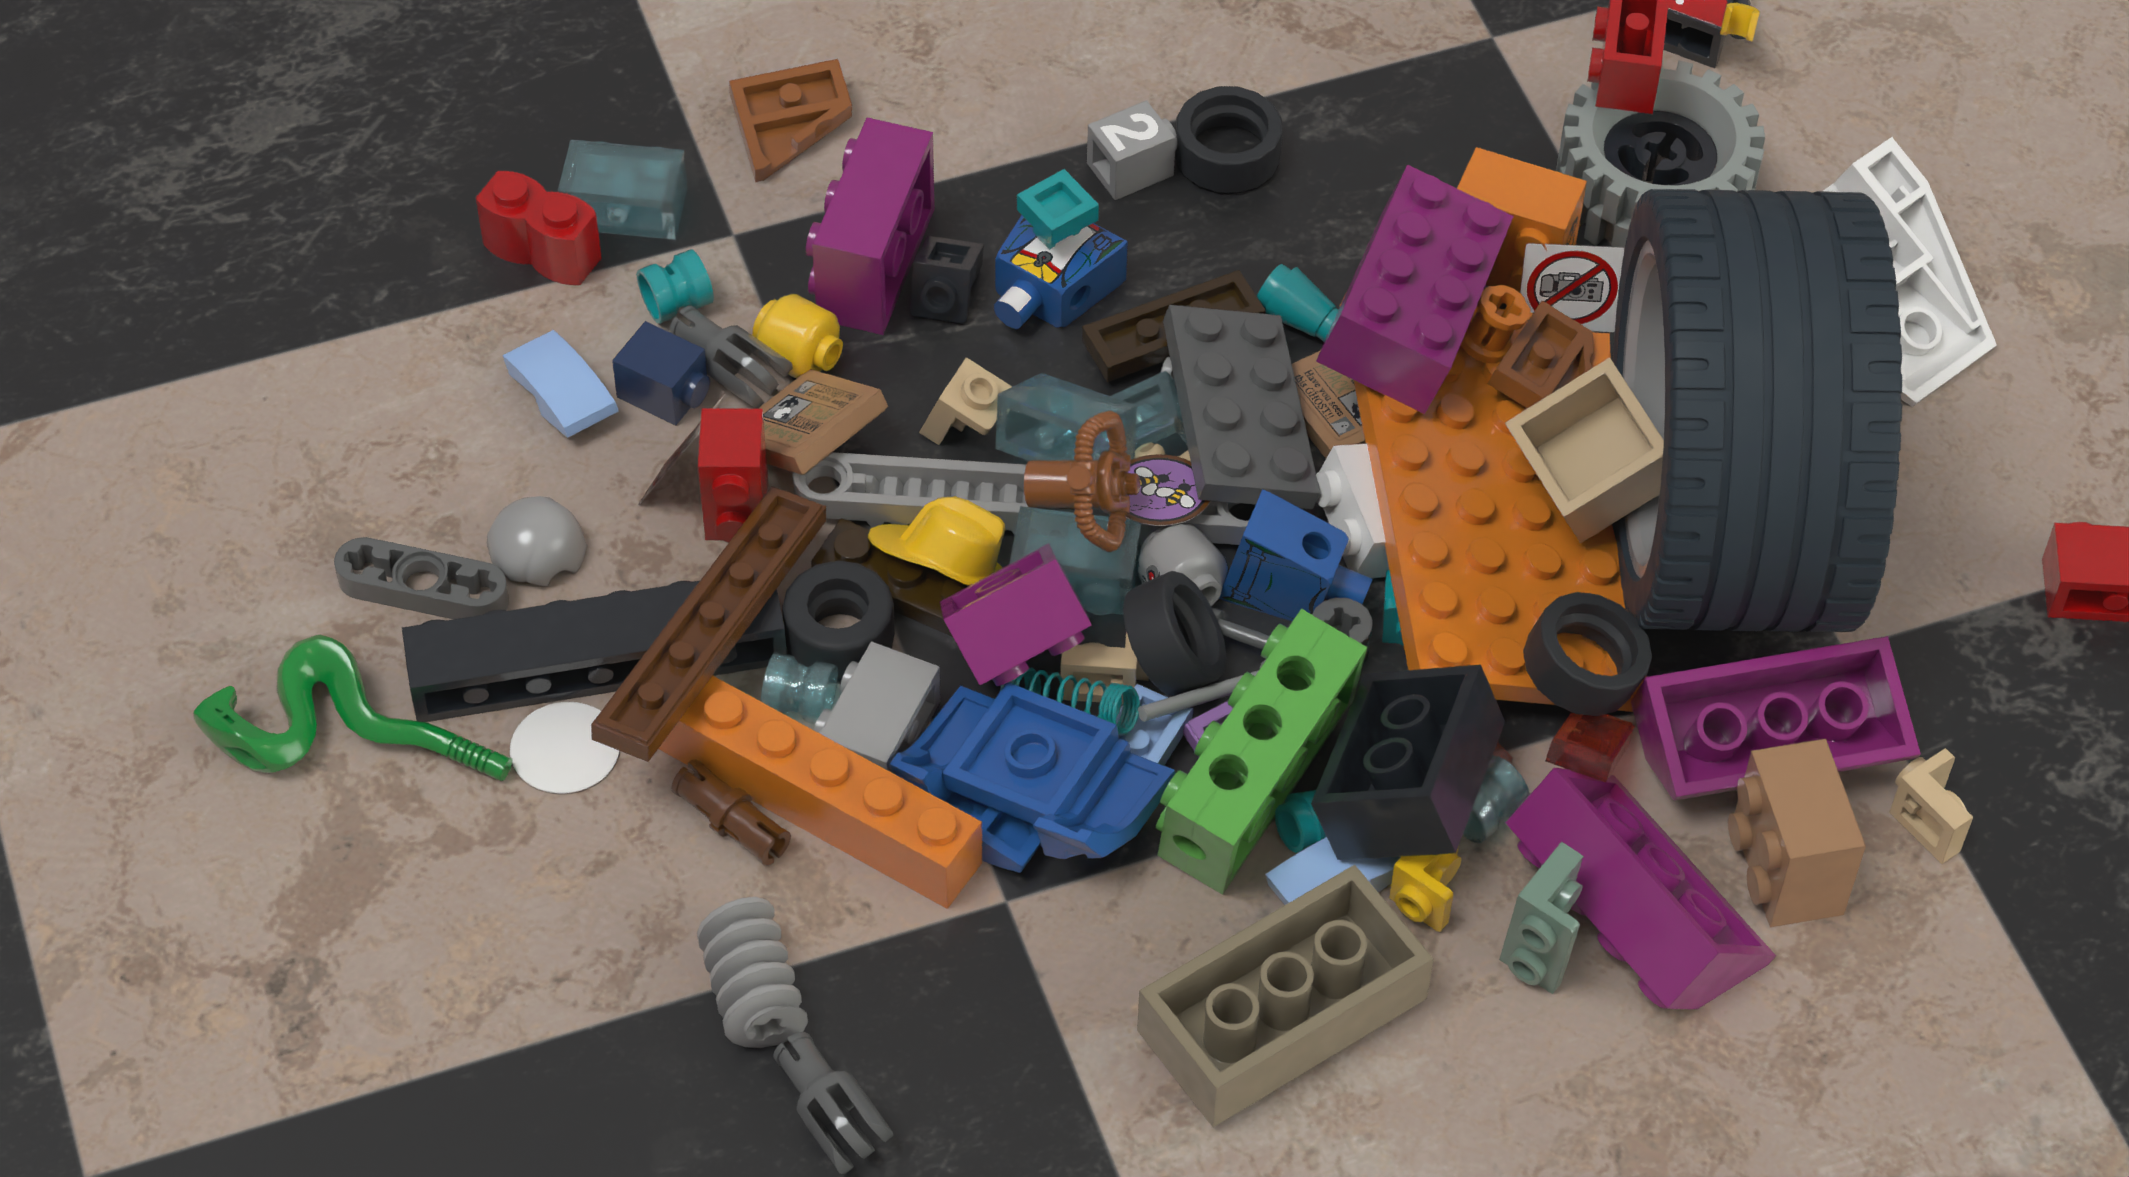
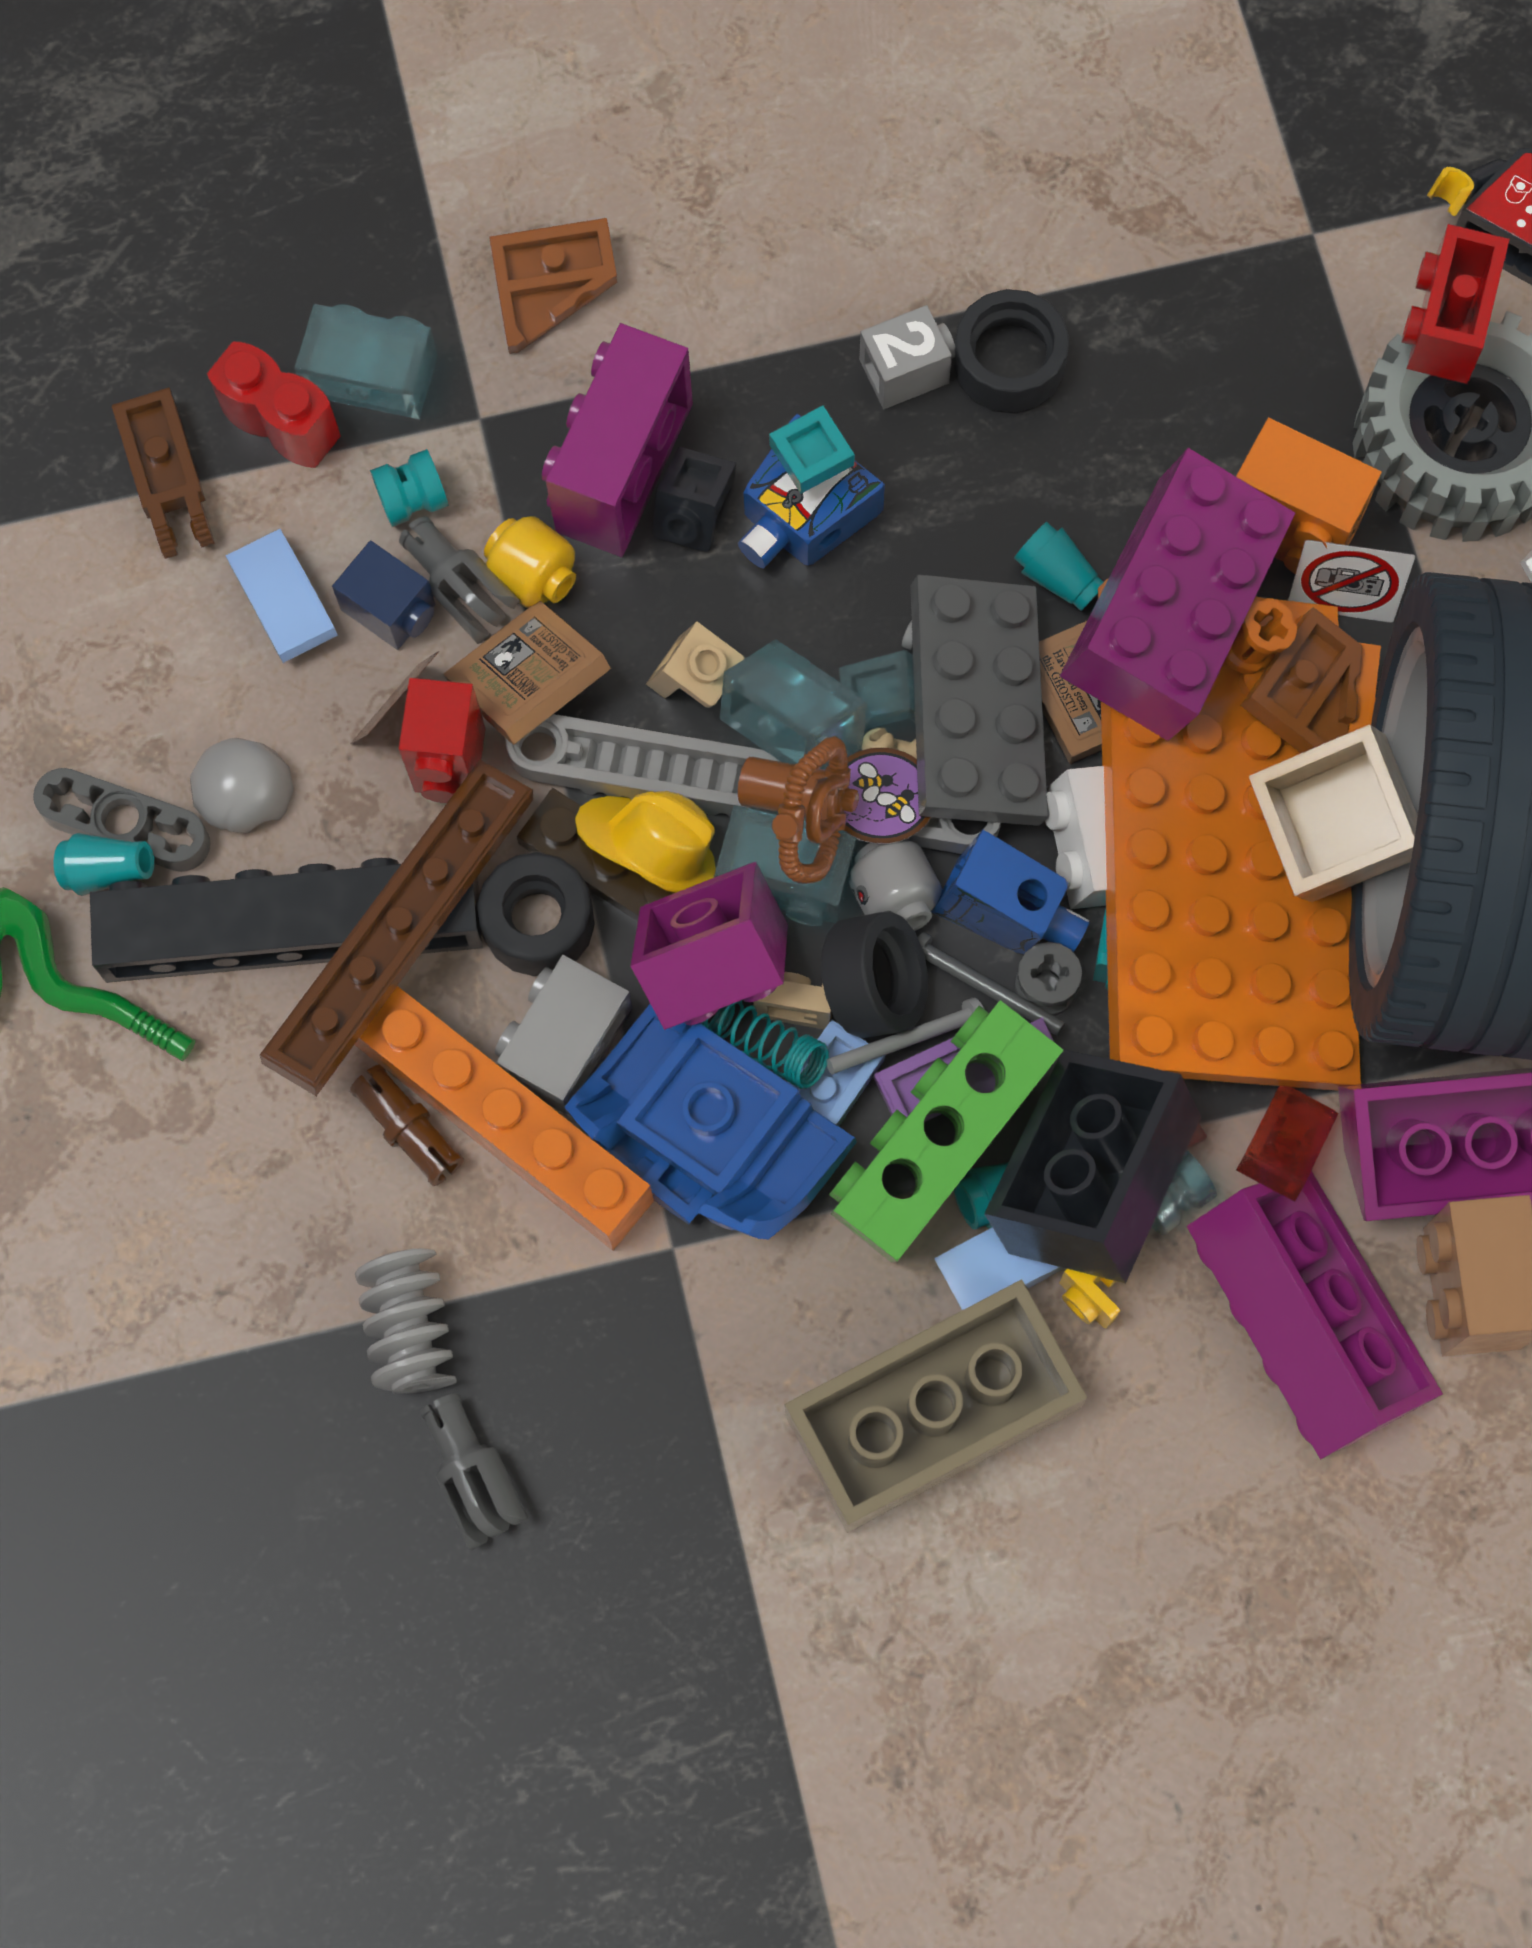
camera: 10 degrees right, 20 degrees up
white sticker [510,702,619,794] -> none
clear light blue wheel [761,652,838,724] -> none
dark brown plate [1082,270,1266,382] -> none
sand green bracket [1499,842,1583,994] -> none
black tyre [1523,592,1652,716] -> none
none -> teal cone [53,833,154,896]
none -> reddish brown hinge [112,387,215,559]

